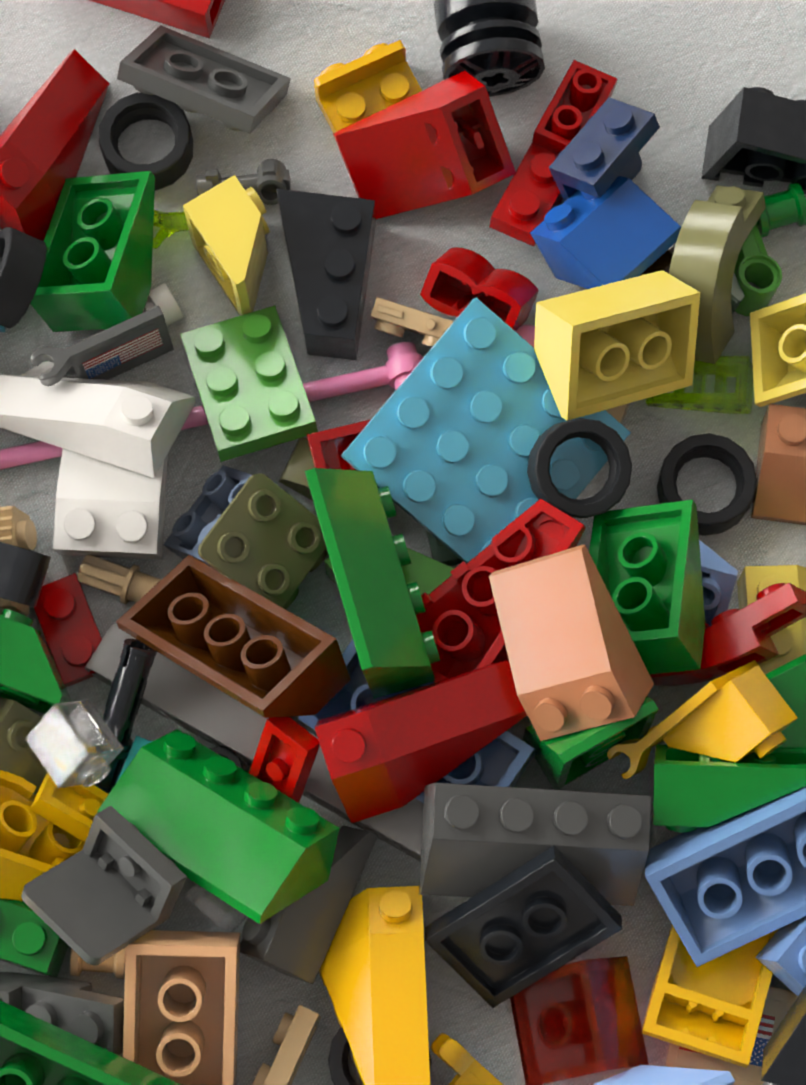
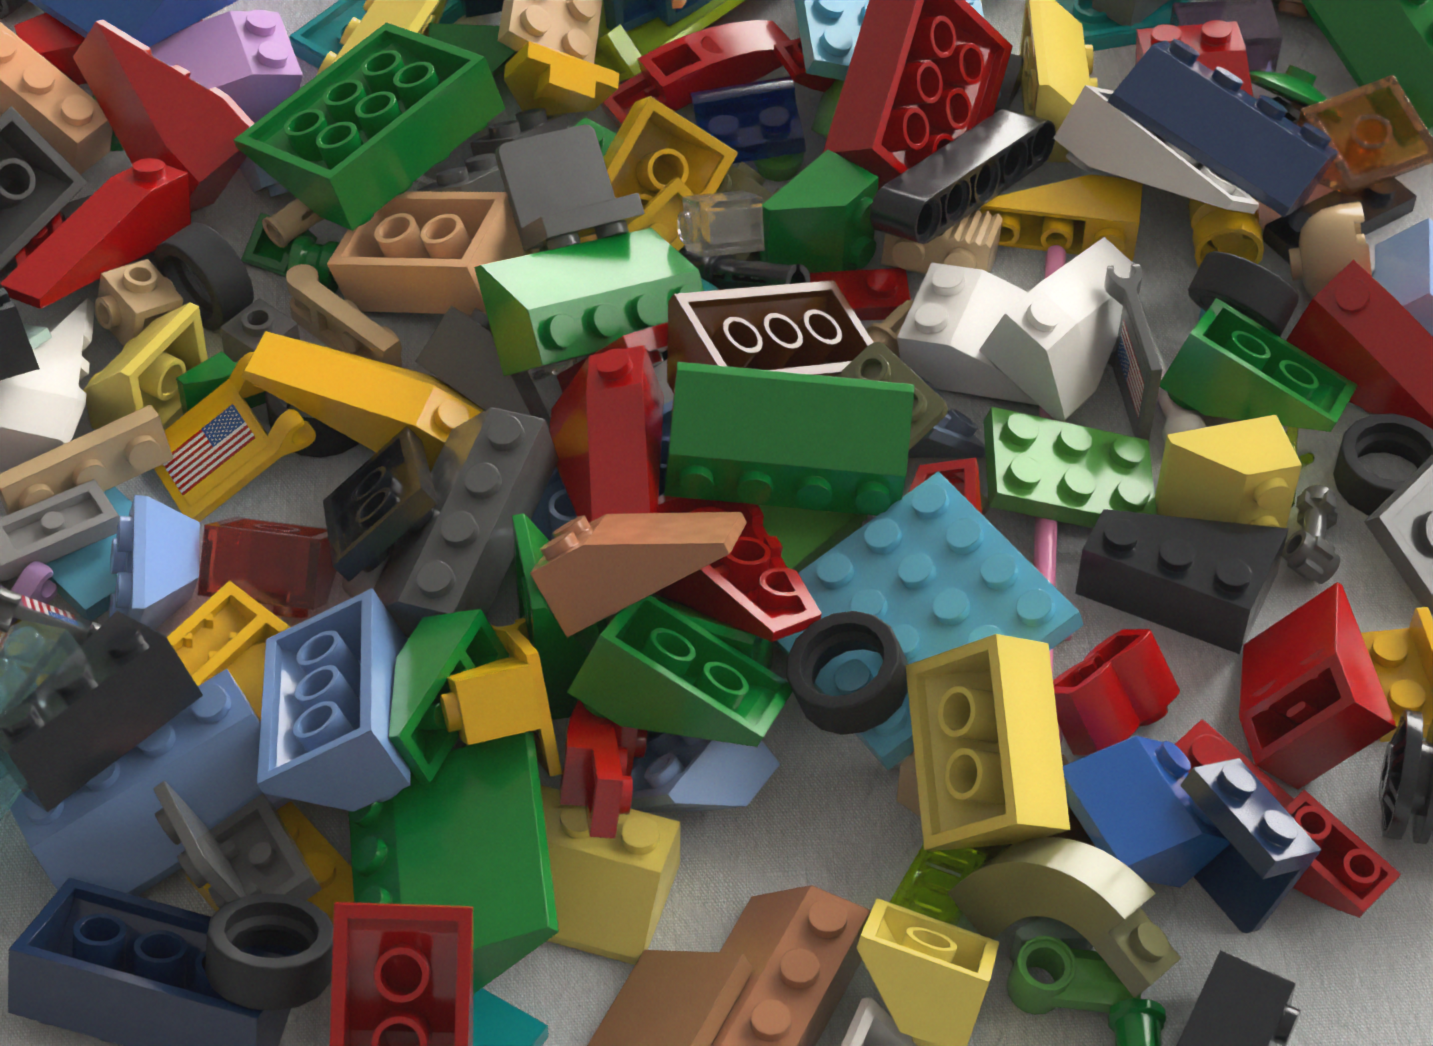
camera: 105 degrees right, 25 degrees down
tan piece [371,297,454,348] -> none
black tyre [657,433,757,536] -> none

